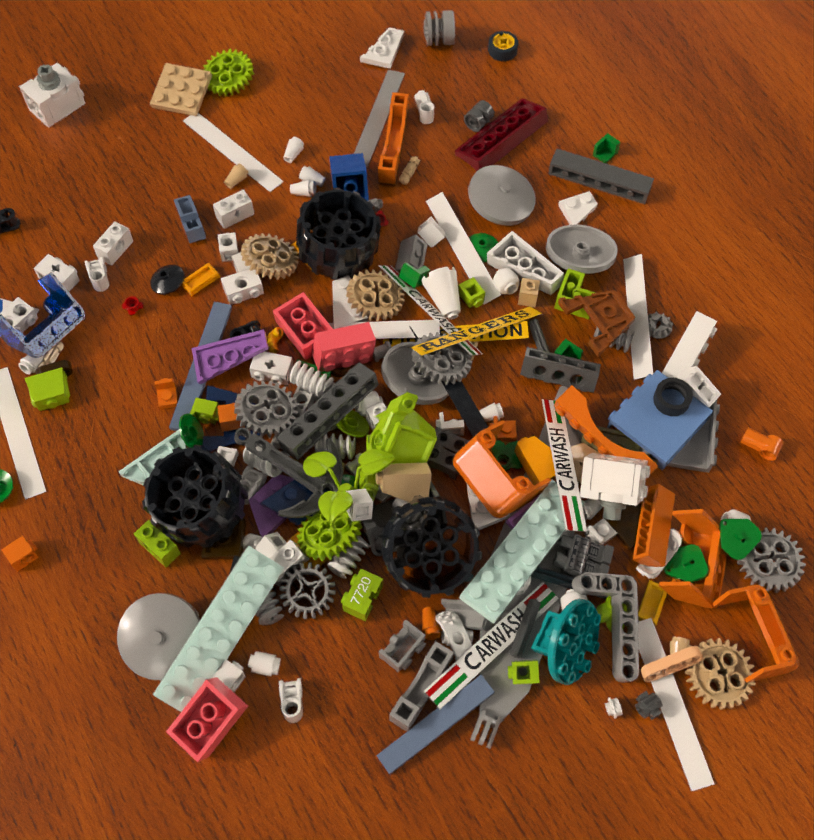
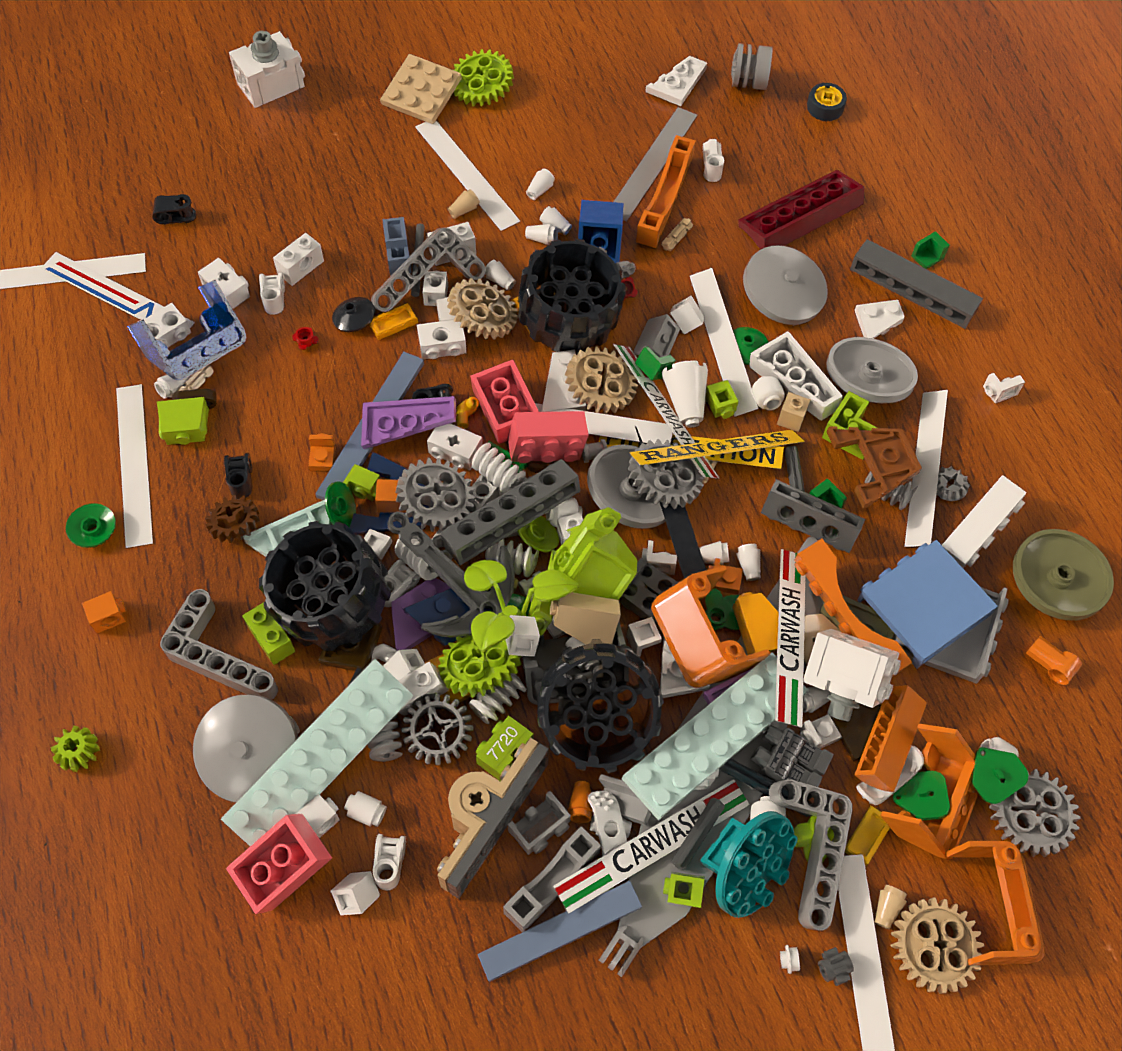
camera: 10 degrees right, 0 degrees up
dark grey wheel [464,100,494,132] -> none
light nougat beam [640,646,703,682] -> none
black tyre [653,378,693,416] -> none
white brick [676,366,721,407] -> none
none -> lime gear [50,726,100,772]
none -> light grey beam [160,589,278,700]
none -> reddish brown gear [205,495,260,543]
none -> black piece [224,453,252,499]
none -> white panel [331,871,380,915]
none -> light grey beam [371,228,486,312]
none -> dark grey bar [411,224,425,297]
none -> piece [437,738,549,899]
none -> white cone [485,260,516,291]
none -> white panel [626,617,662,656]
none -> white cone [736,544,761,581]
none -> white bracket [983,373,1025,403]
none -> olive dish [1013,529,1114,620]

